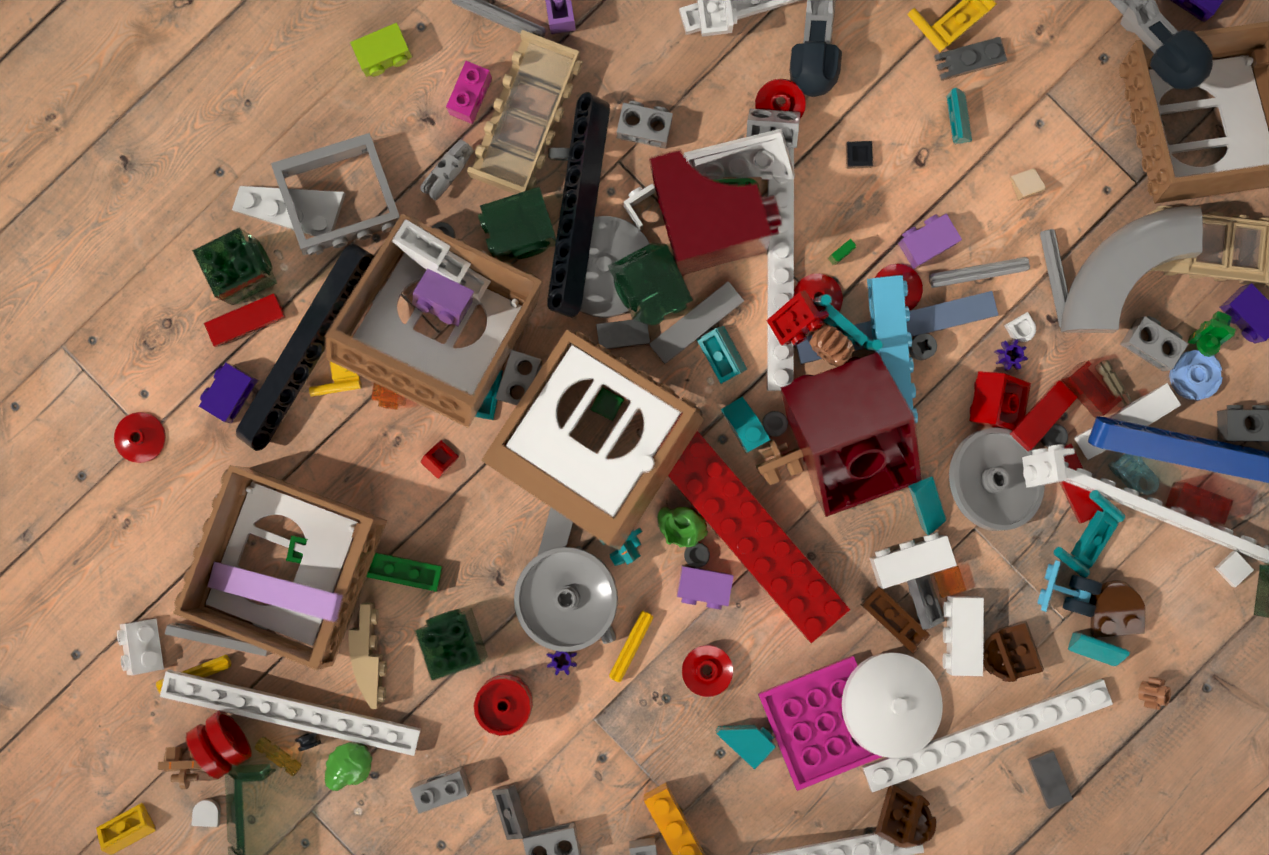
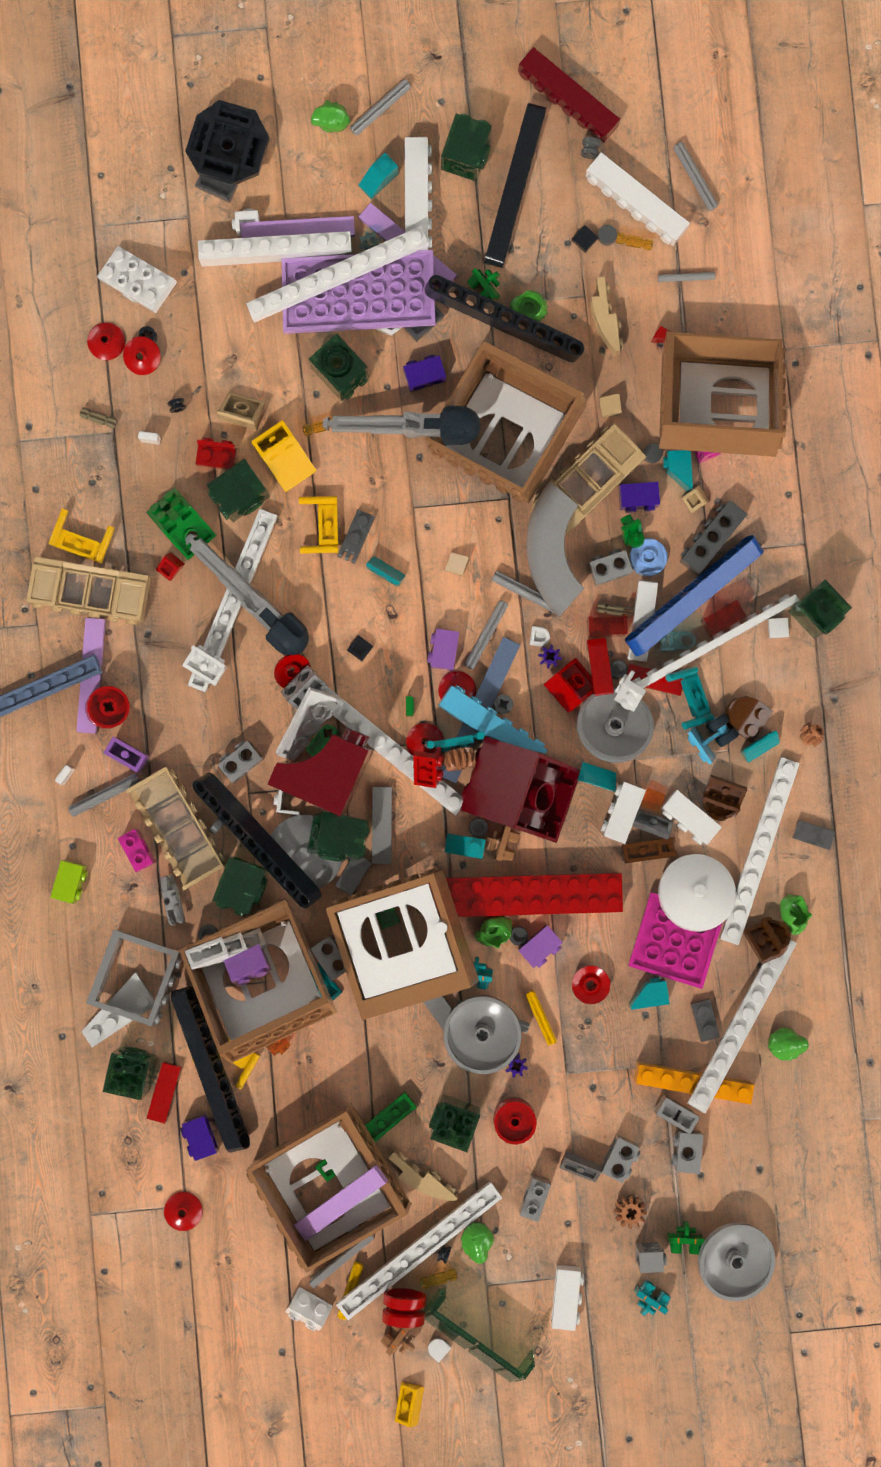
camera: 50 degrees left, 0 degrees up
red slope [421,440,459,479] -> none
teal slope [697,326,747,384] -> none
none -> flat silver plate [691,999,720,1042]
none -> bright green hair [780,894,812,935]

